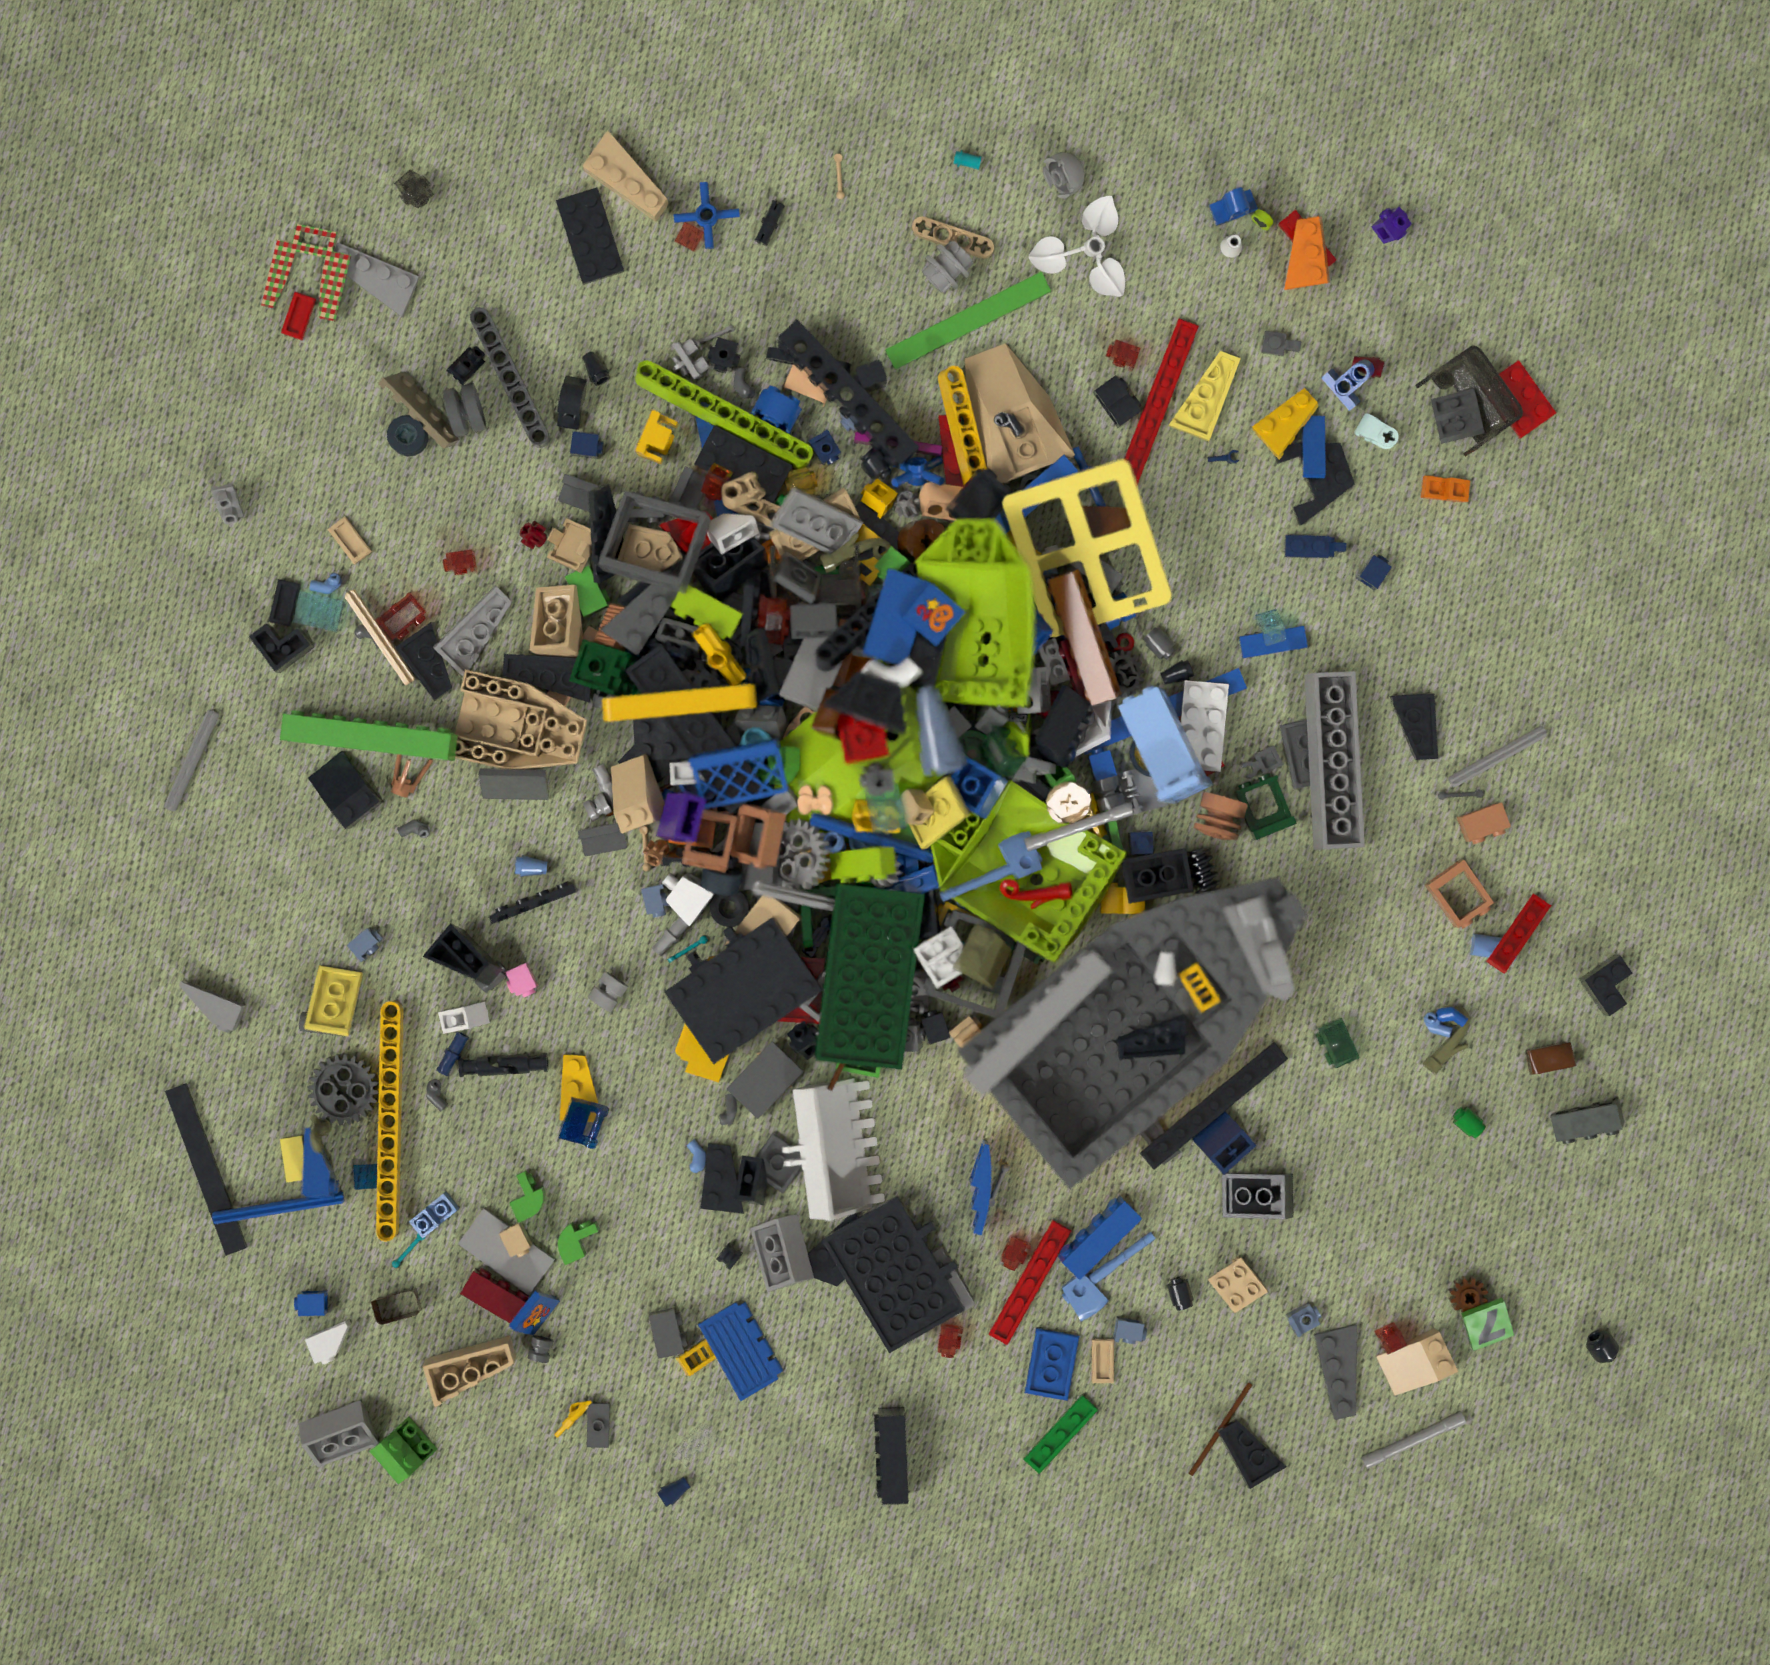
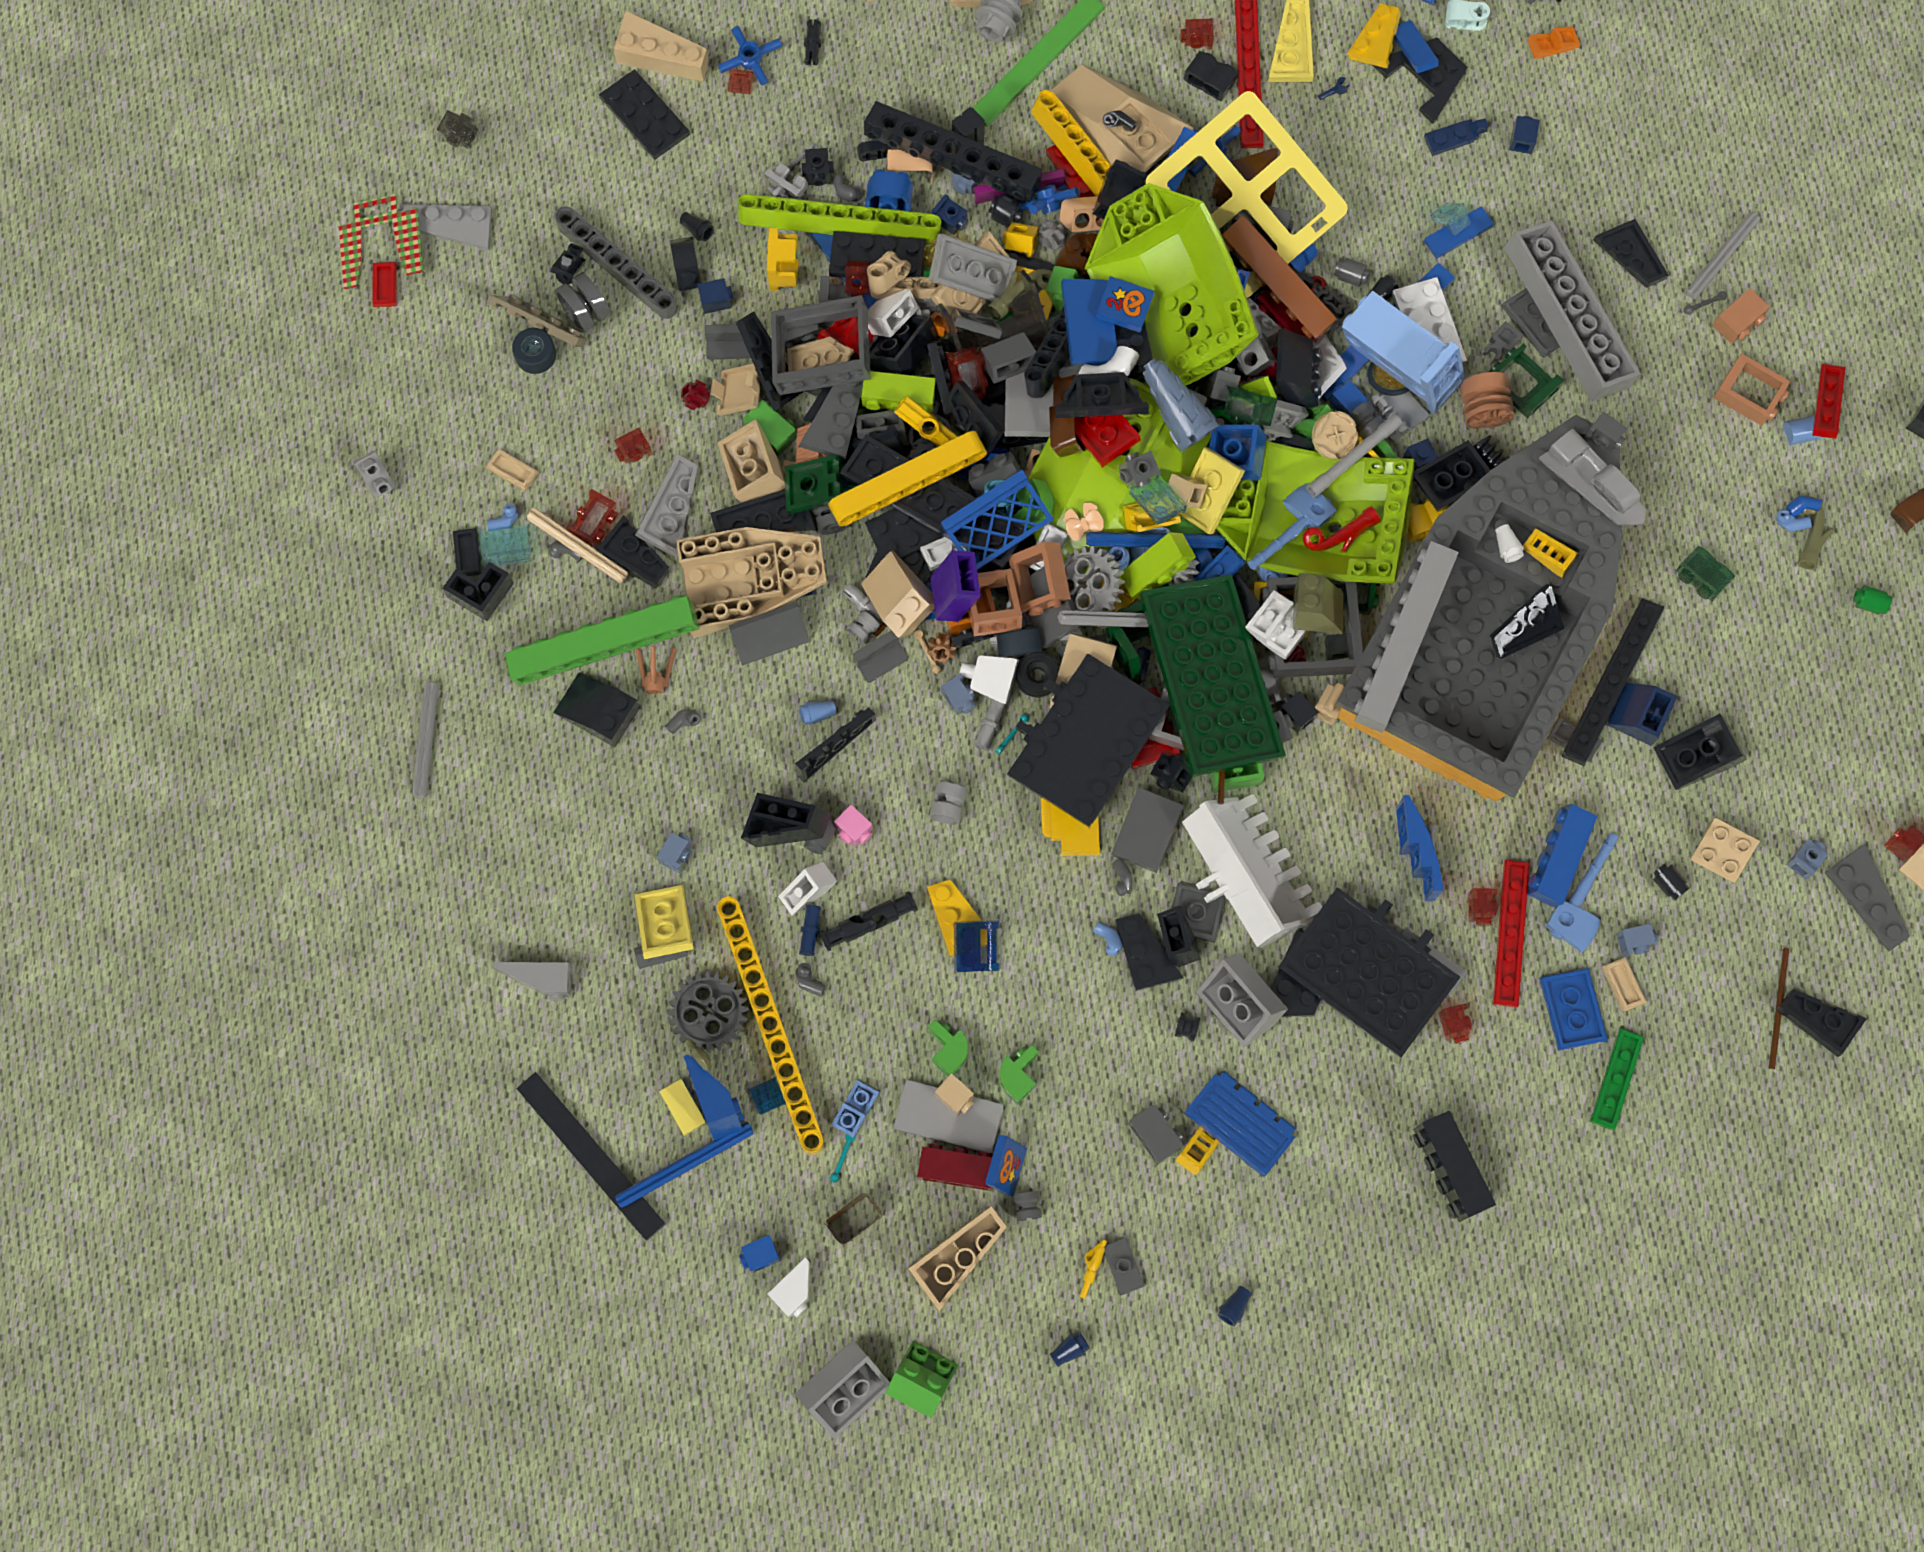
camera: 25 degrees left, 15 degrees down
none -> dark blue cone [1050,1331,1090,1367]

